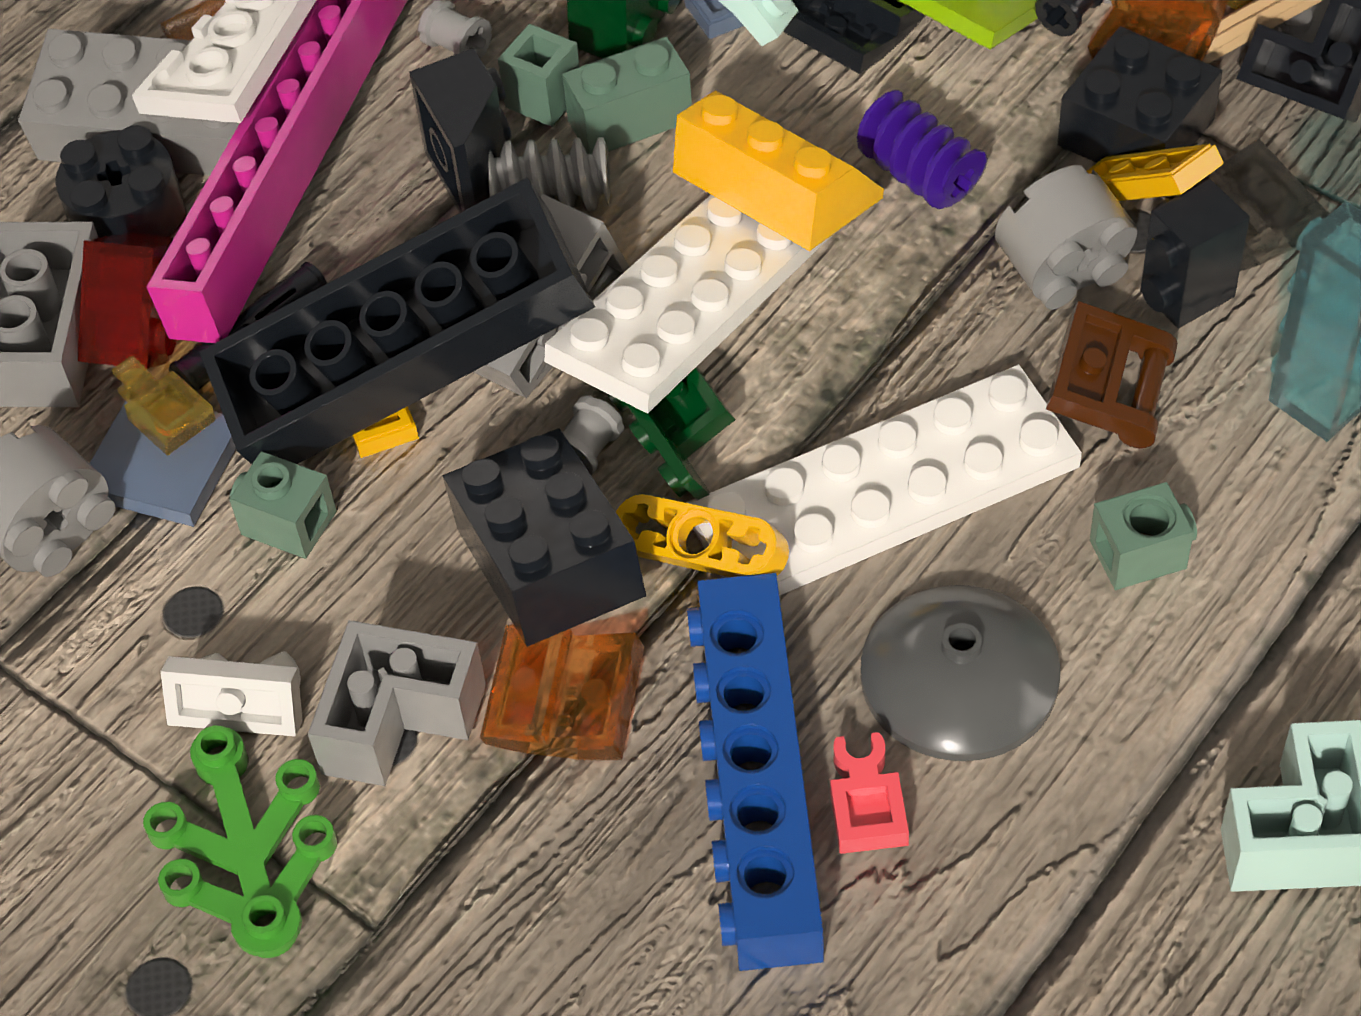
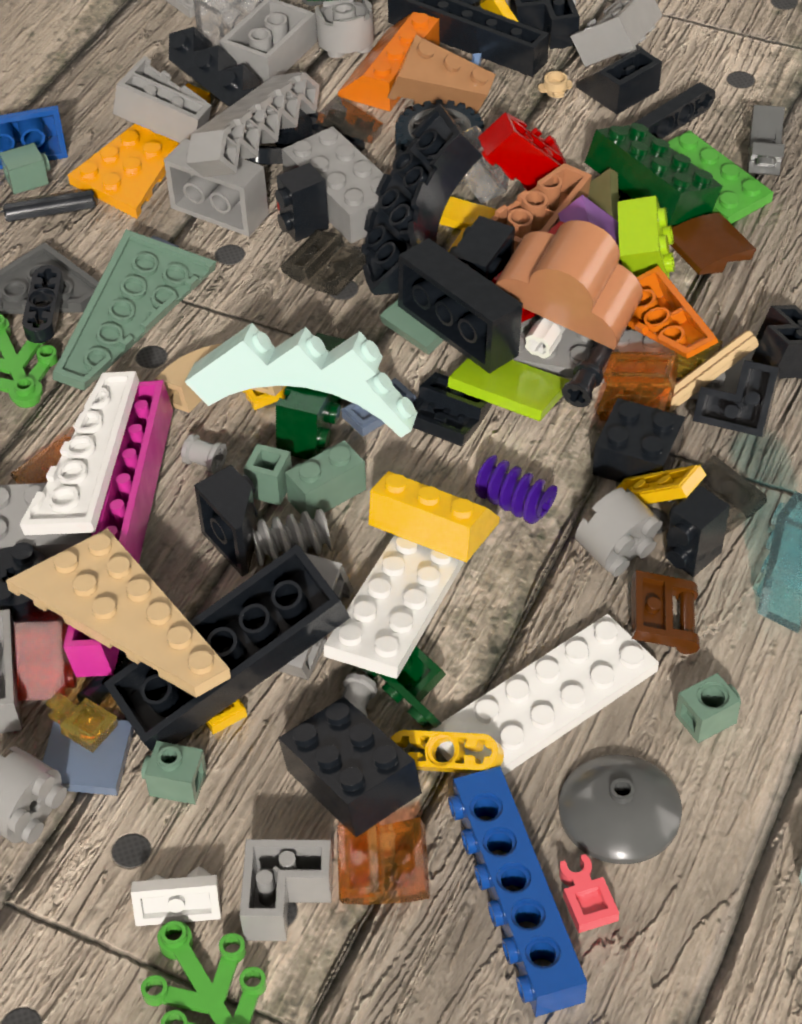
camera: 15 degrees left, 5 degrees down
none -> tan wing [6,528,231,698]

